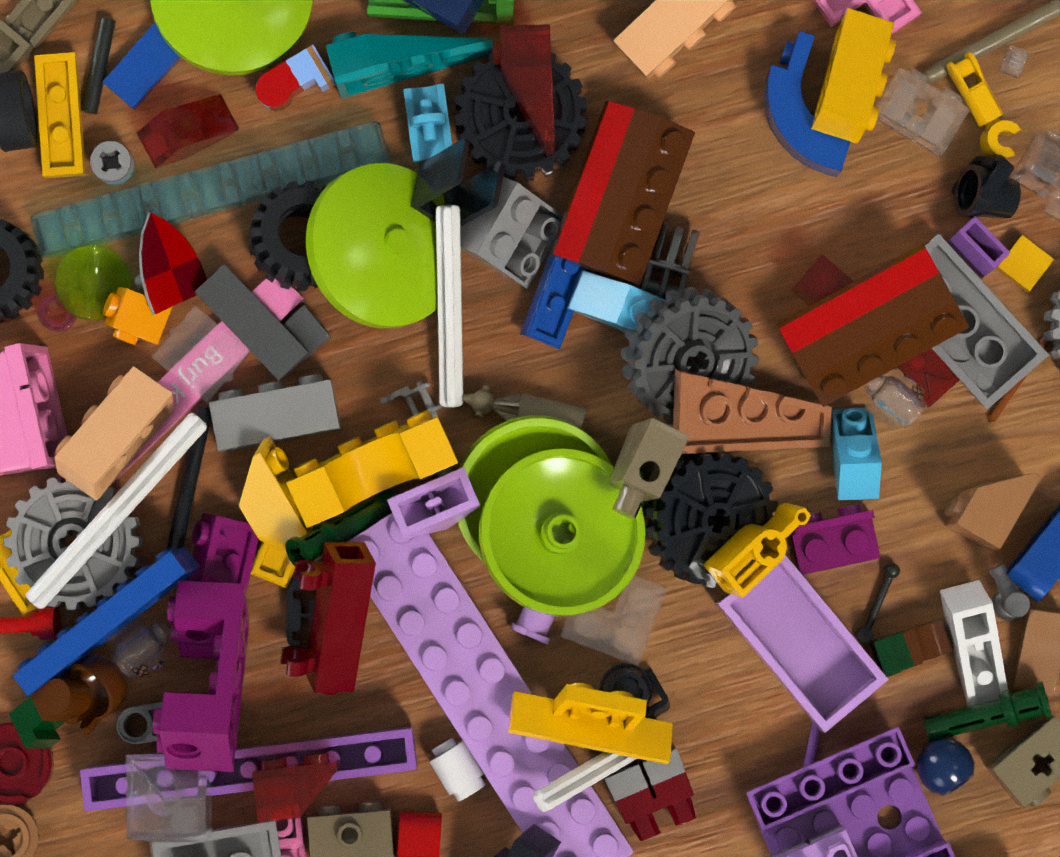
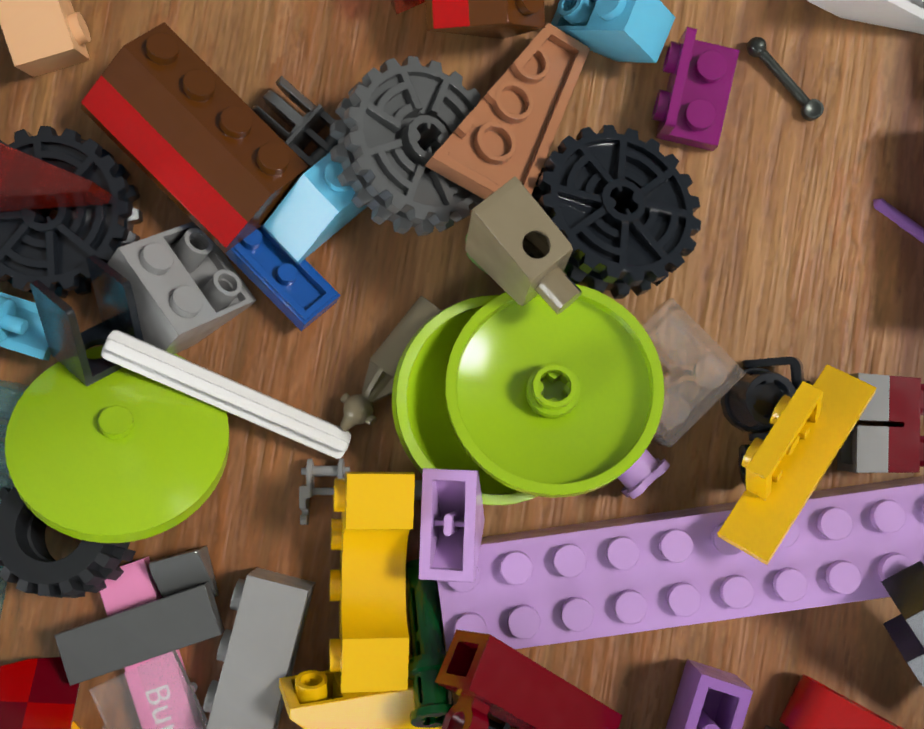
camera: 65 degrees left, 0 degrees up
white brick [429,737,486,802] -> none
white axle [533,752,637,812] -> none
yellow piece [703,503,811,598] -> none
lavender piece [715,555,889,733] -> none
leg [869,619,953,677] -> none

